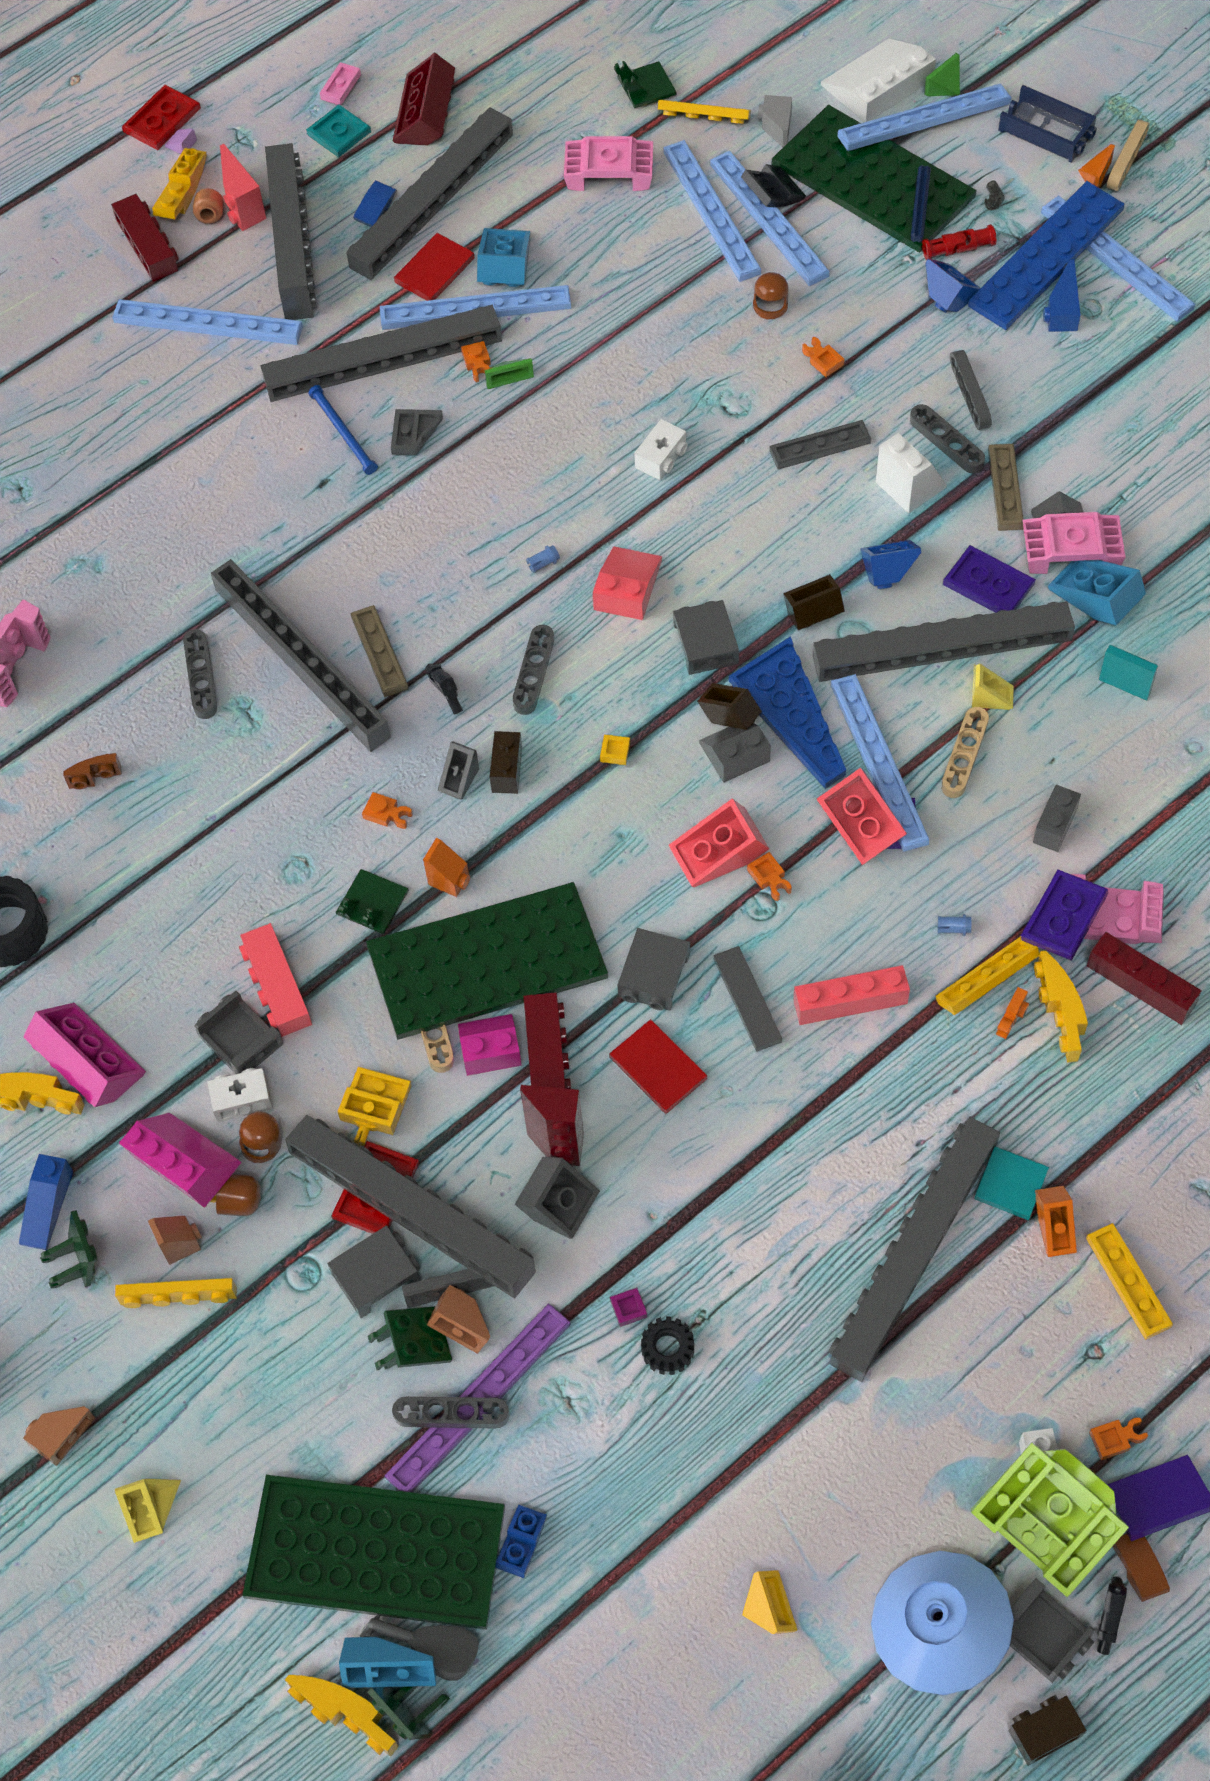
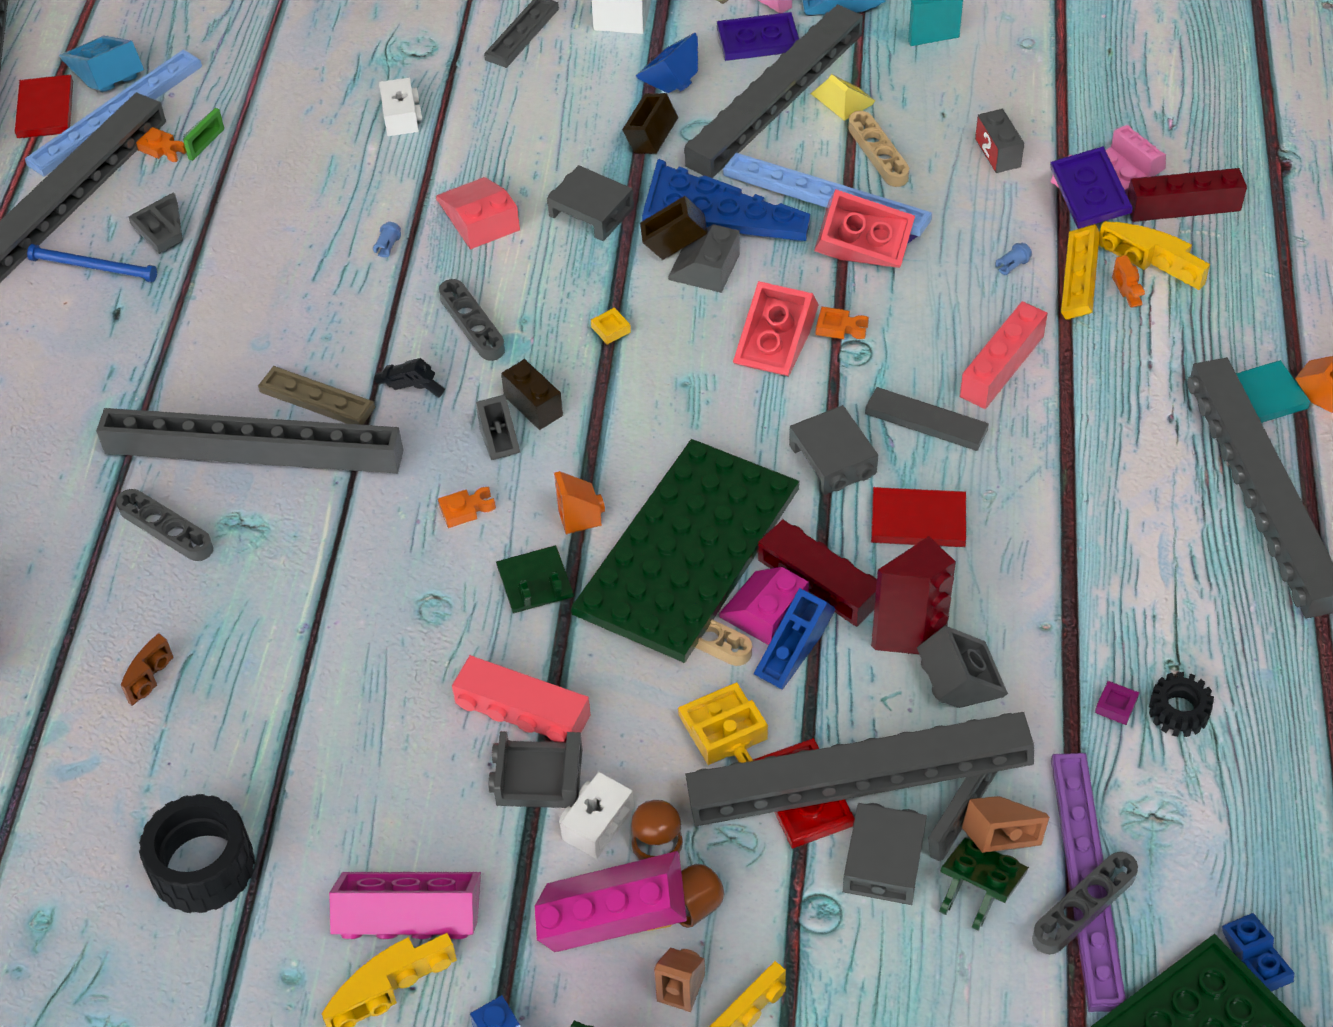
camera: 45 degrees left, 10 degrees down
none -> blue slope [754,588,836,690]

